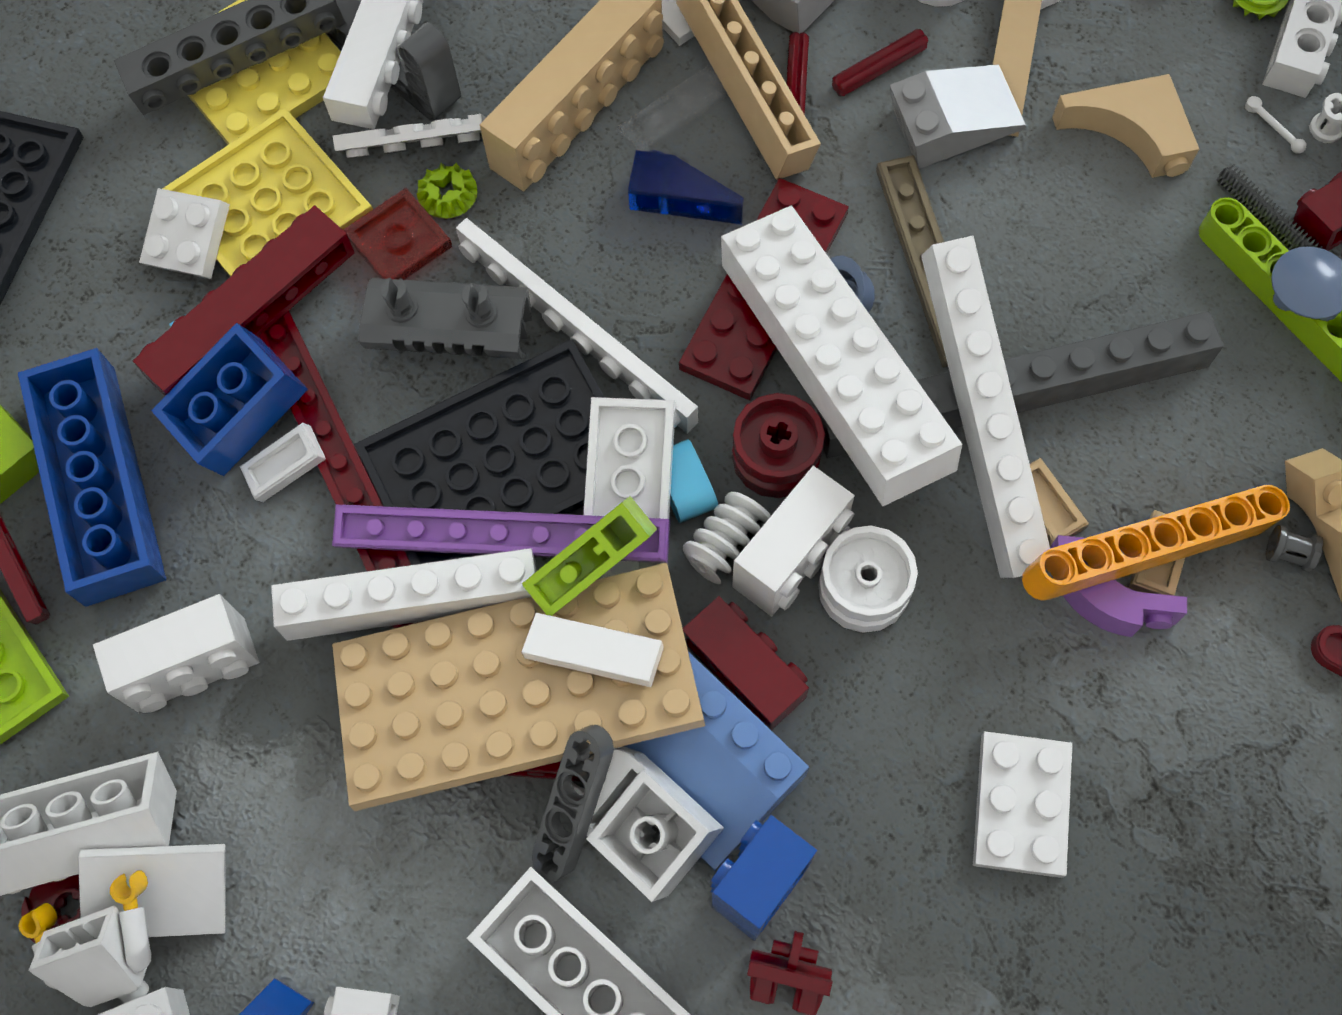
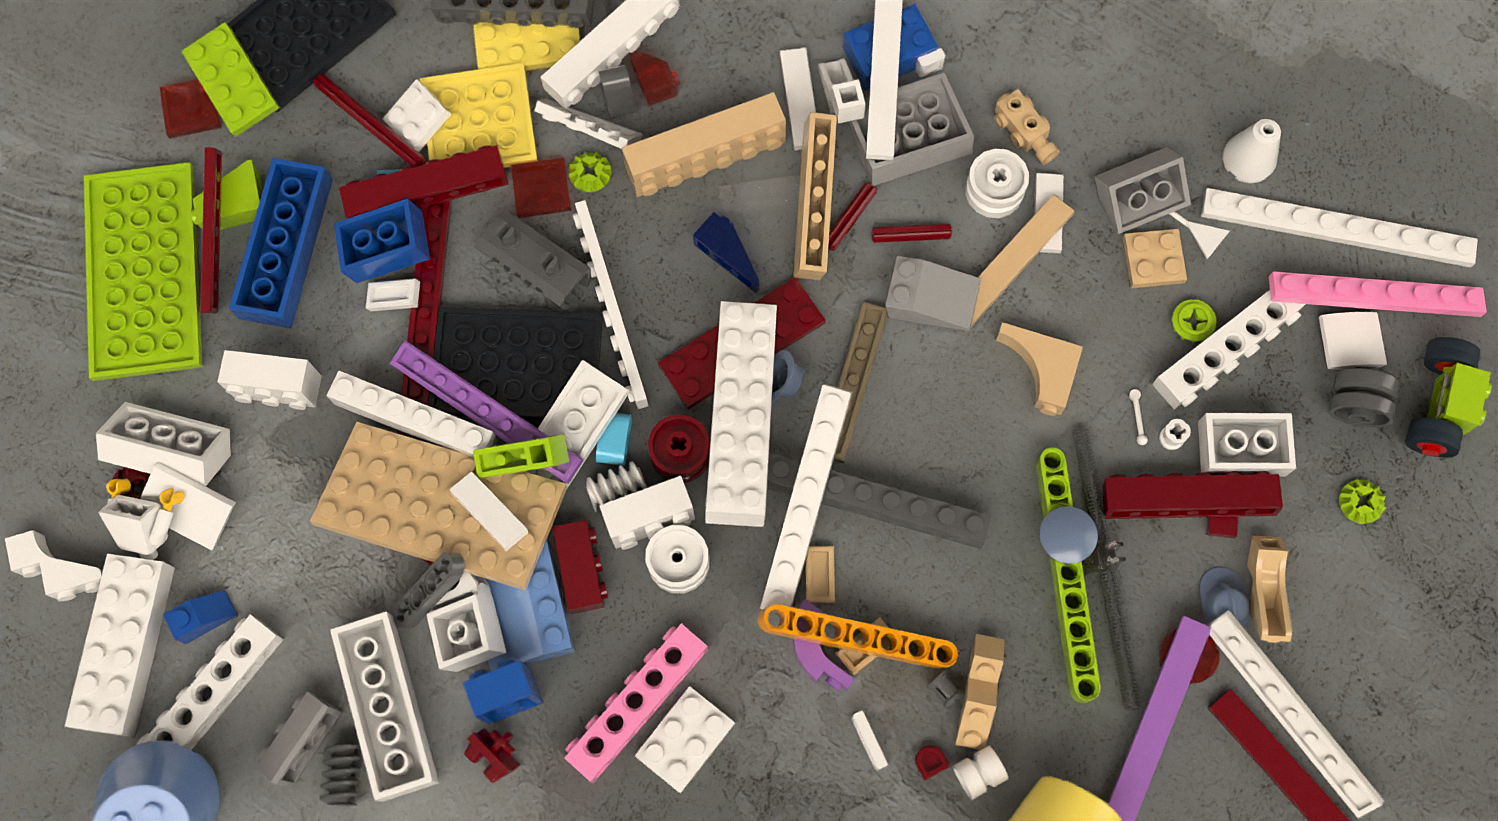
camera: 30 degrees right, 5 degrees up
none -> dark red axle [313,74,425,167]
none -> bright pink brick [564,623,709,783]
none -> clear red slope [629,50,680,106]
none -> white tile [851,710,888,771]

